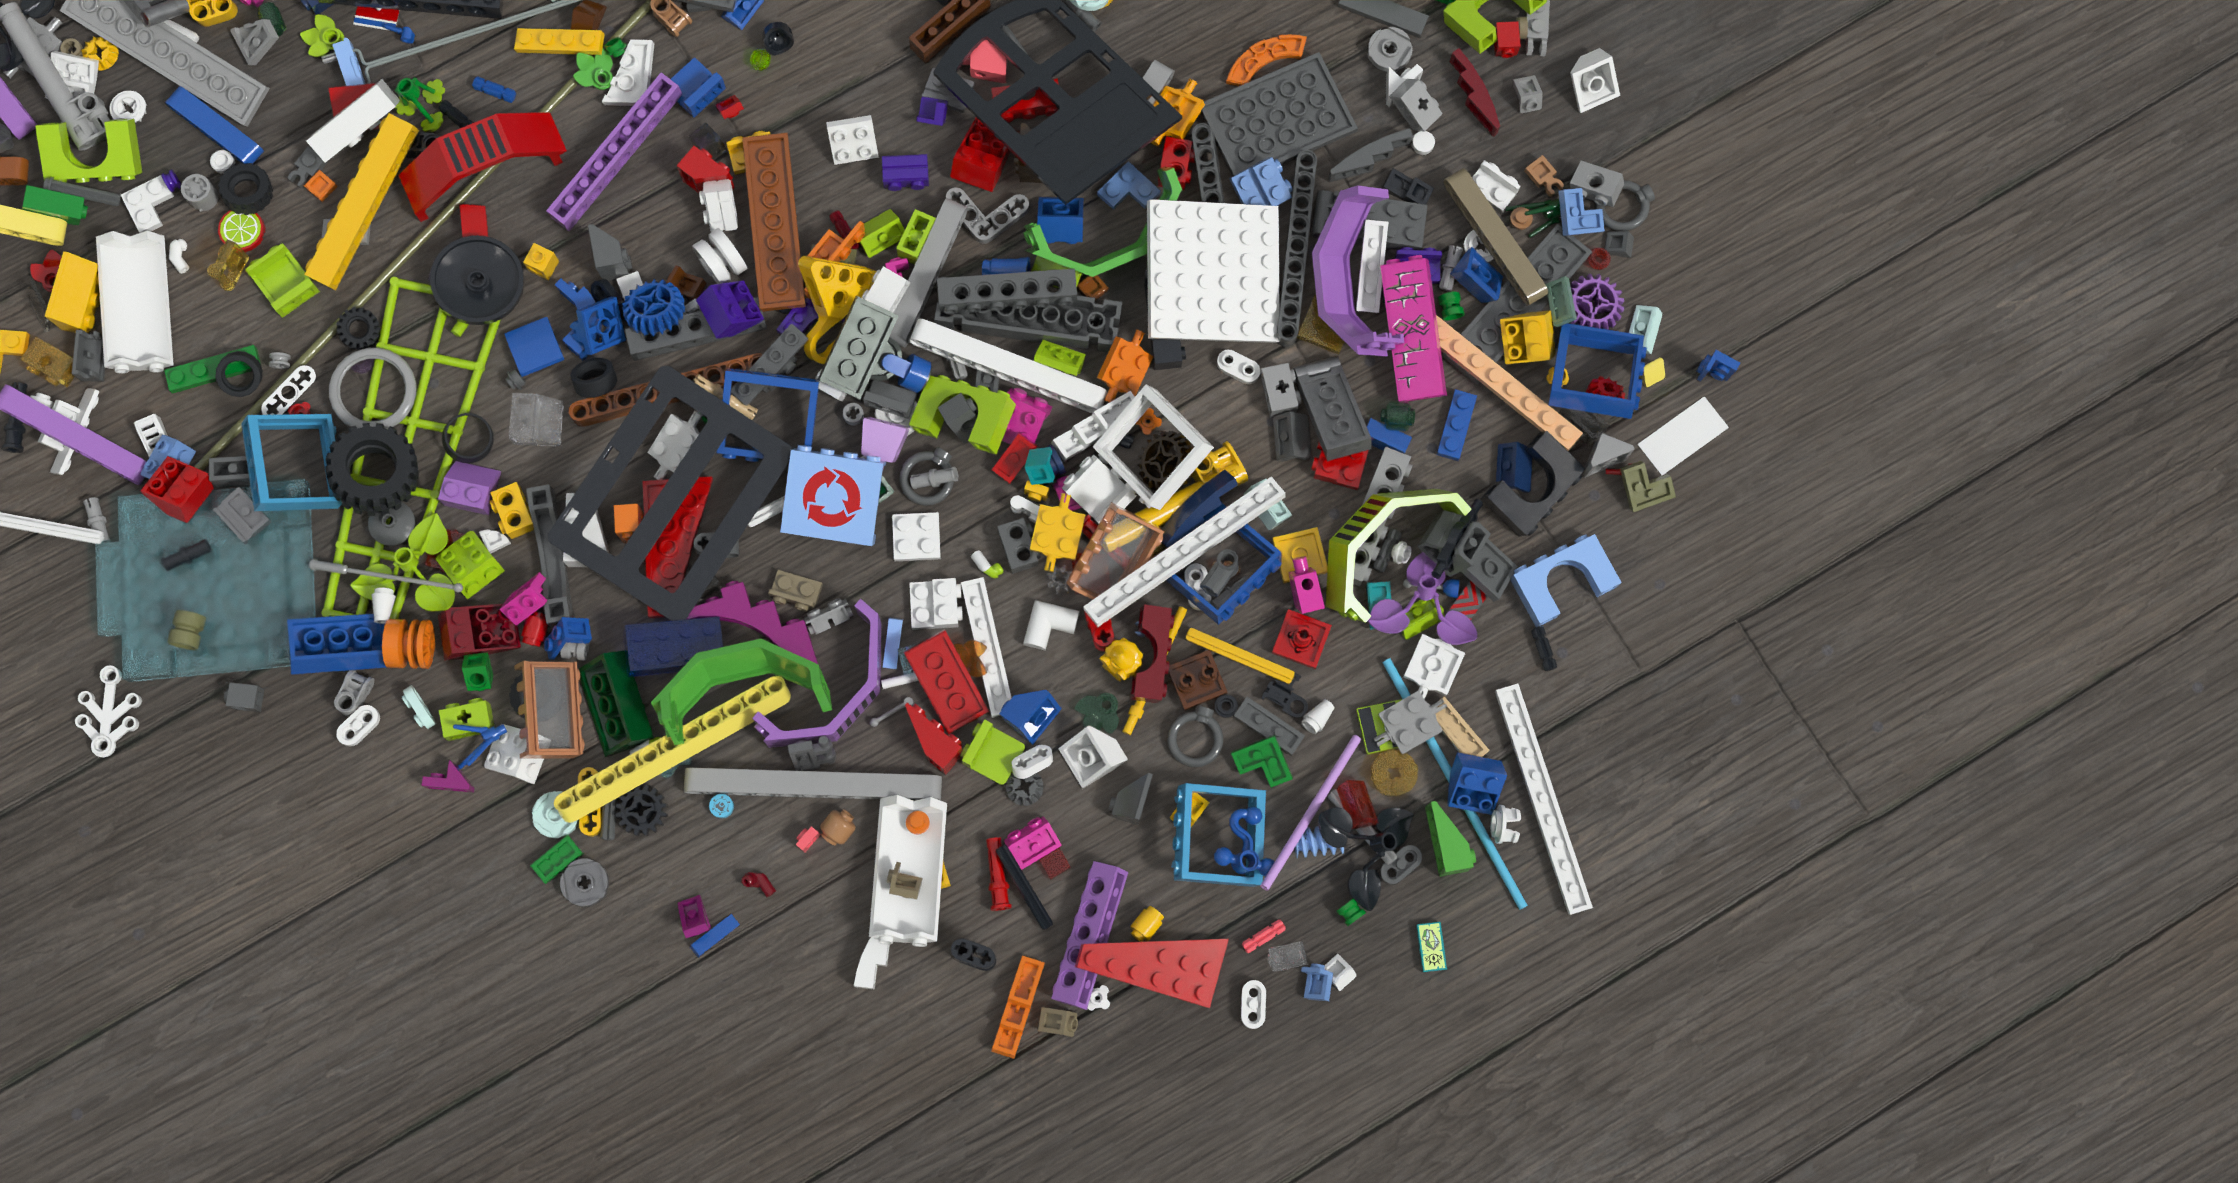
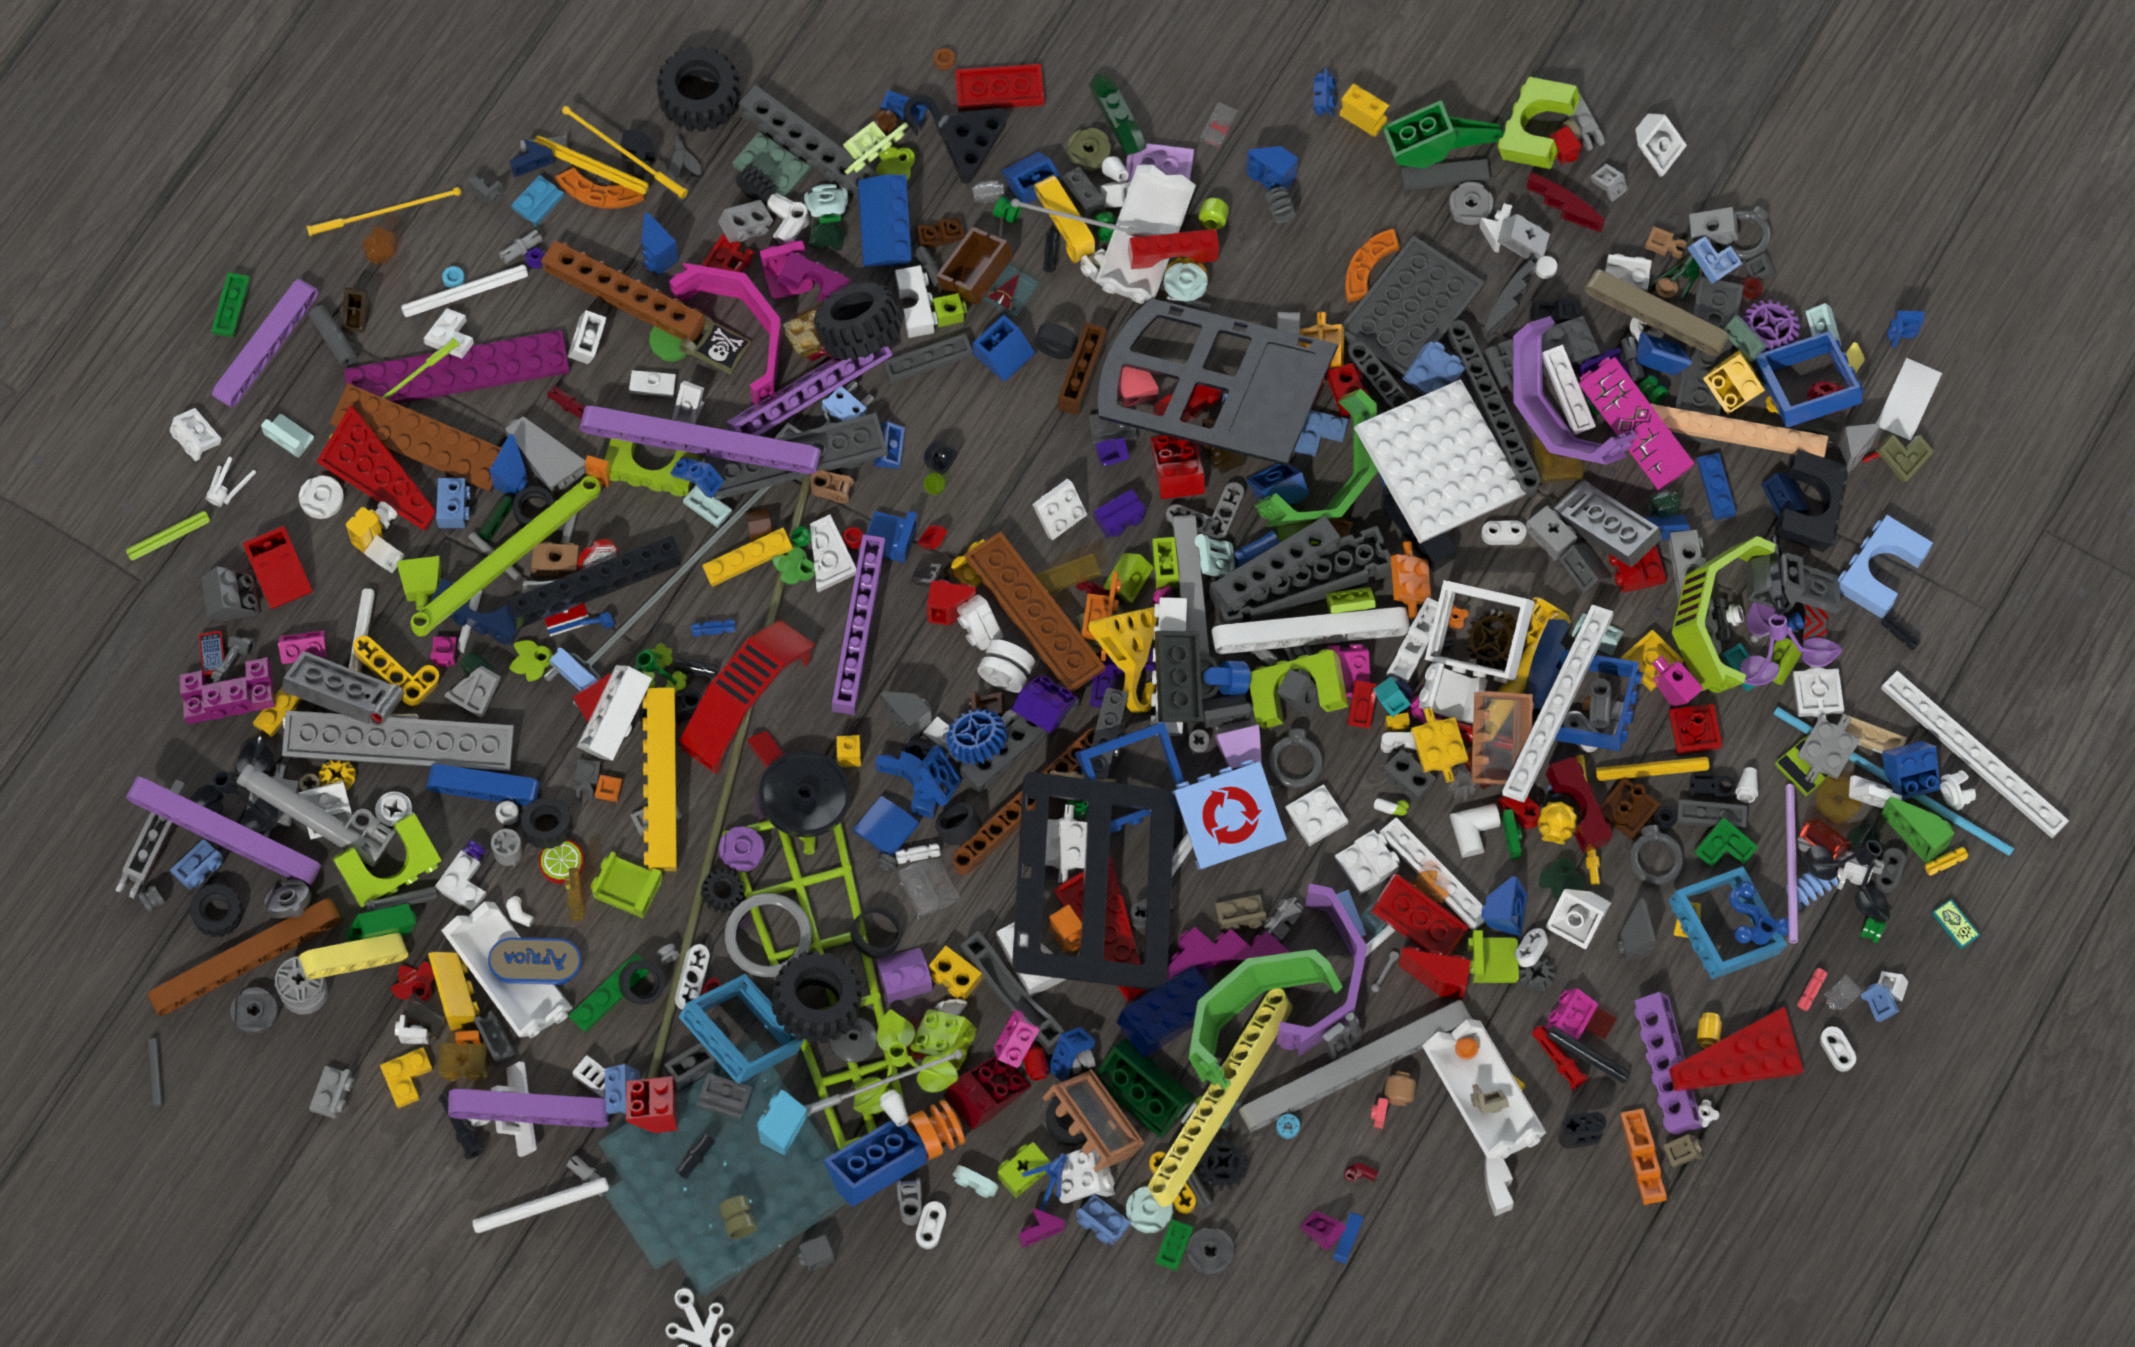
camera: 25 degrees left, 10 degrees down
green brick [462,652,494,691] -> none
light grey pin [910,466,959,489] -> none
none -> white bracket [395,1015,429,1045]
none -> orange tile [455,1030,481,1047]
none -> dark tan tile [488,938,581,985]
none -> medium lavender tile [719,826,765,872]
none -> medium azure slope [757,1090,808,1156]
none -> red plate [842,527,863,549]
none -> white axle [895,843,940,864]
none -> clear yellow tile [1034,553,1101,594]
none -> medium blue bracket [1076,1194,1131,1246]
none -> light aqua plate [1195,534,1236,578]
none -> green plate [1502,809,1522,860]
none -> white bracket [1836,862,1873,890]
none -> white bracket [1849,775,1902,808]
none -> yellow axle [1924,847,1968,876]

